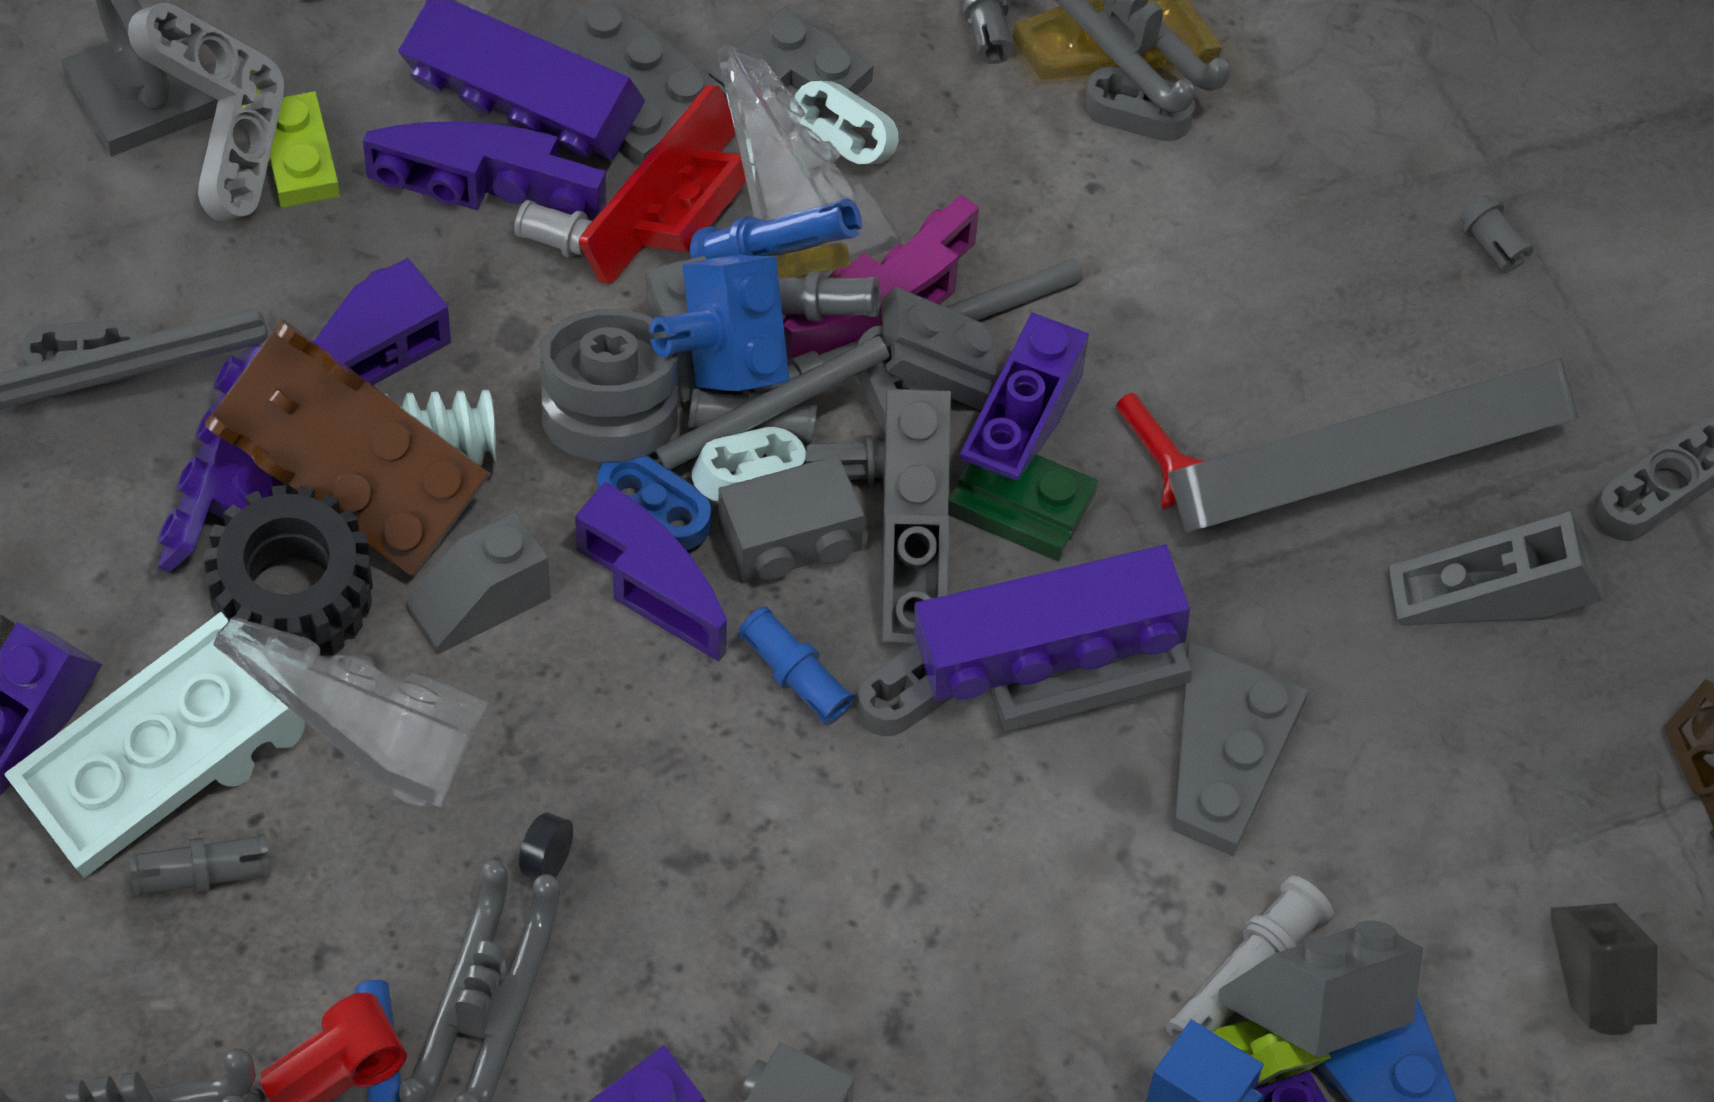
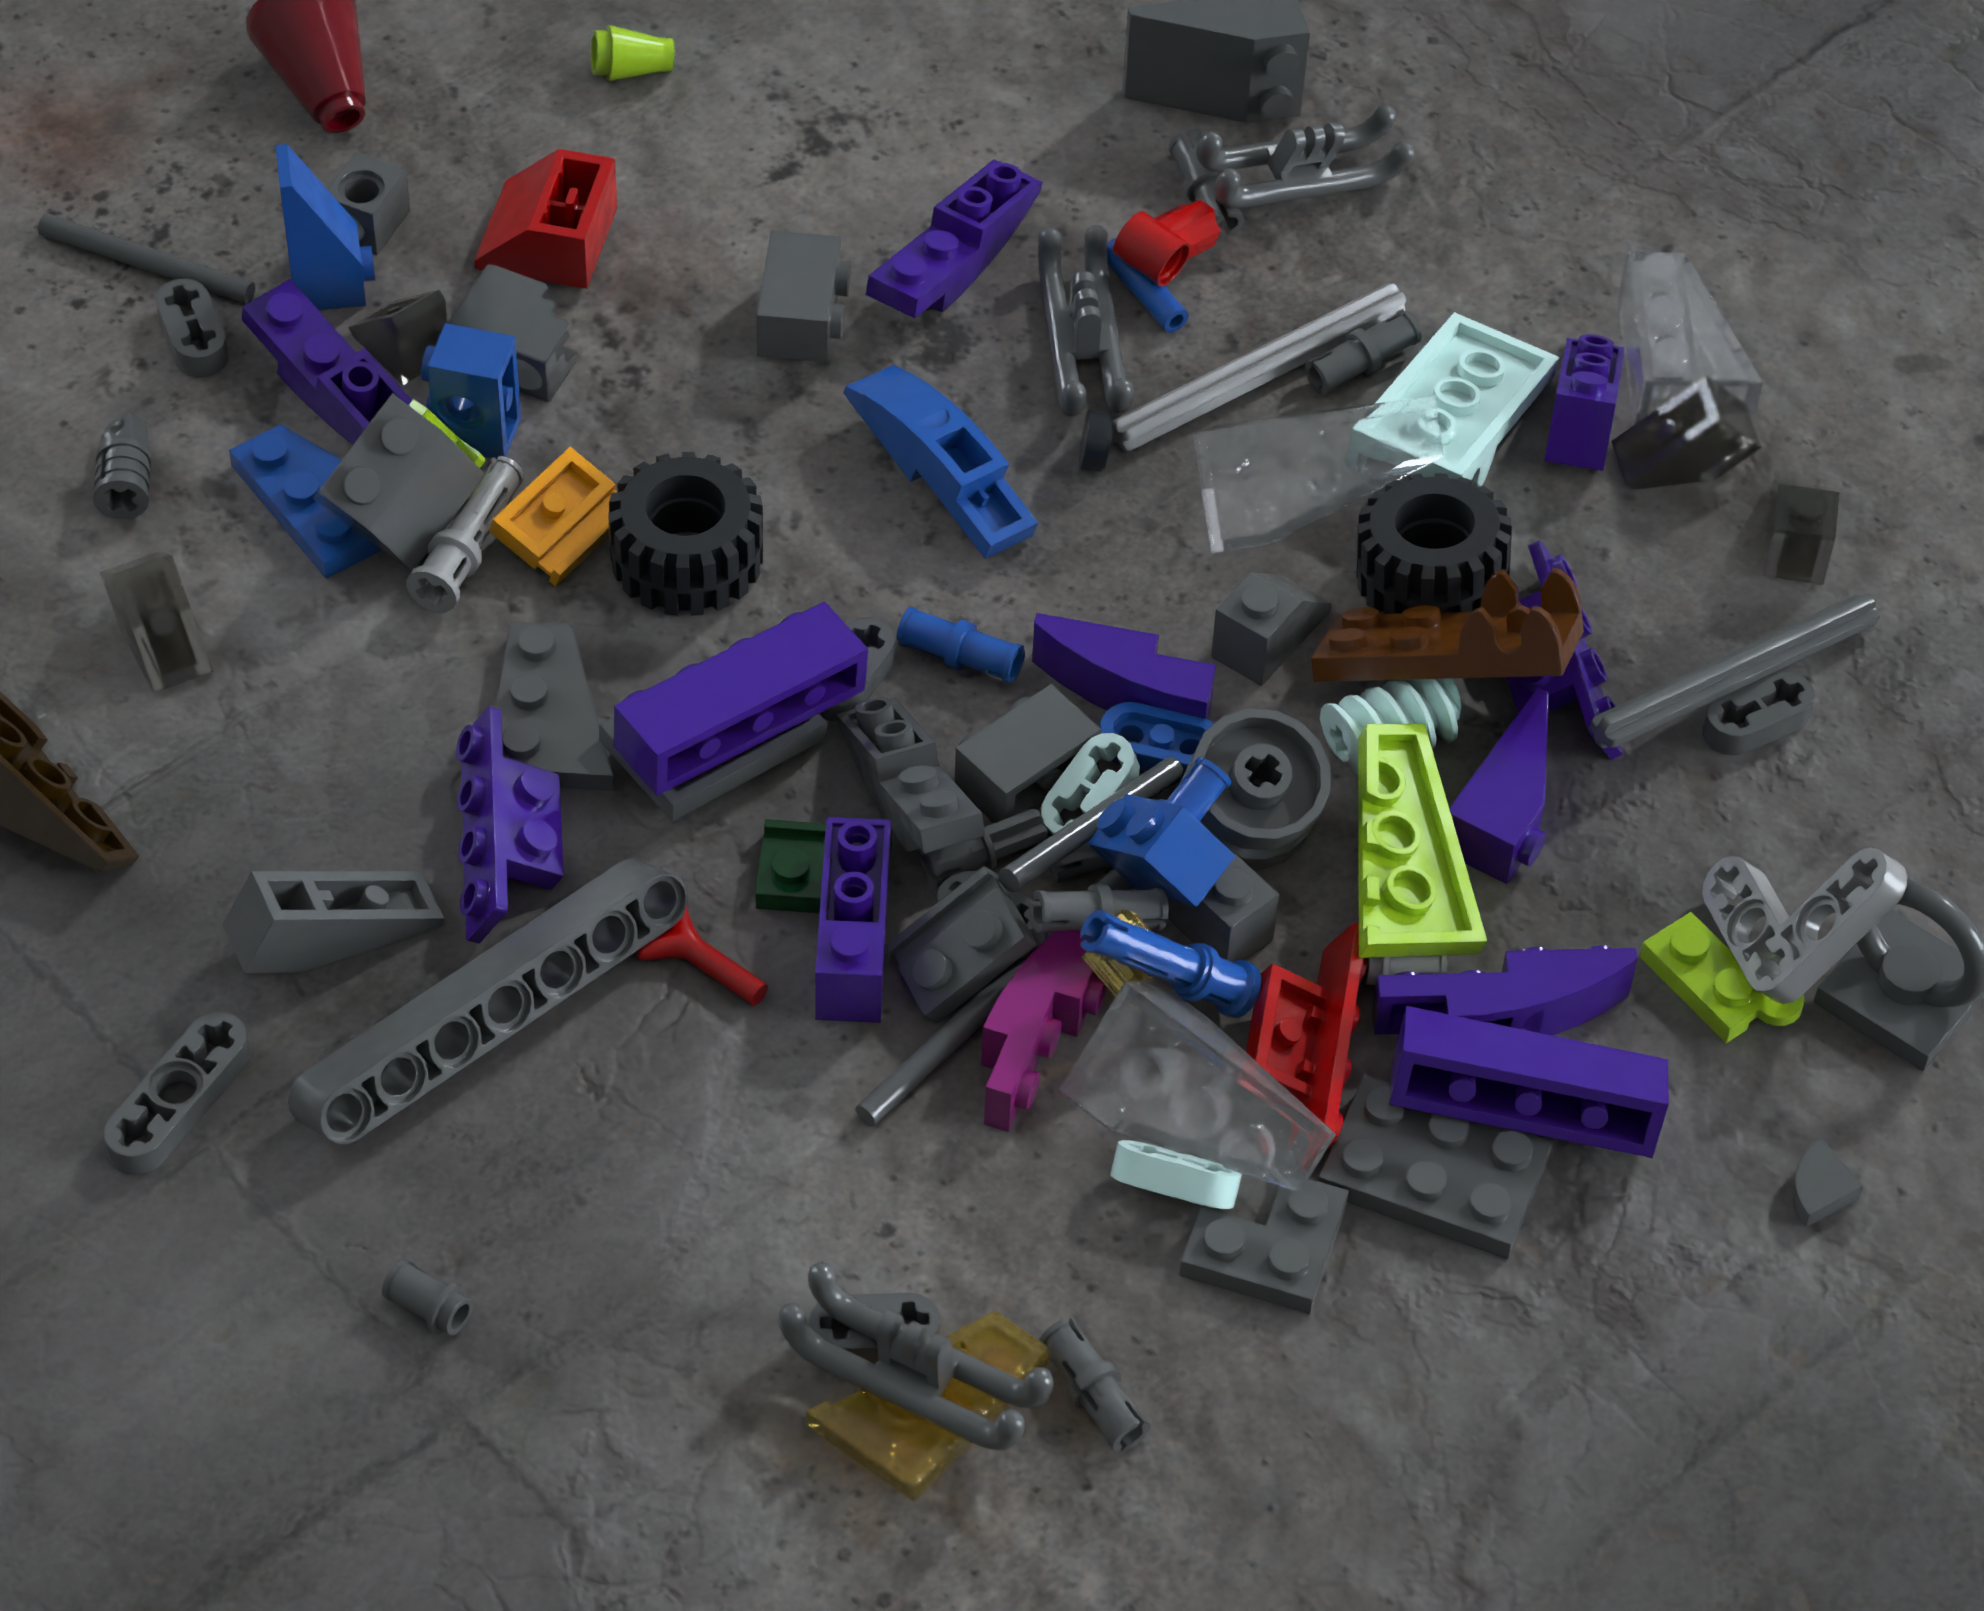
camera: 160 degrees right, 5 degrees down
none -> dark purple bracket [456,706,564,944]
none -> light orange plate [489,447,617,587]
none -> black tyre [608,452,763,616]
none -> blue slope [843,365,1038,559]
none -> light grey axle [1111,283,1406,451]
none -> lime wing [1358,724,1487,958]

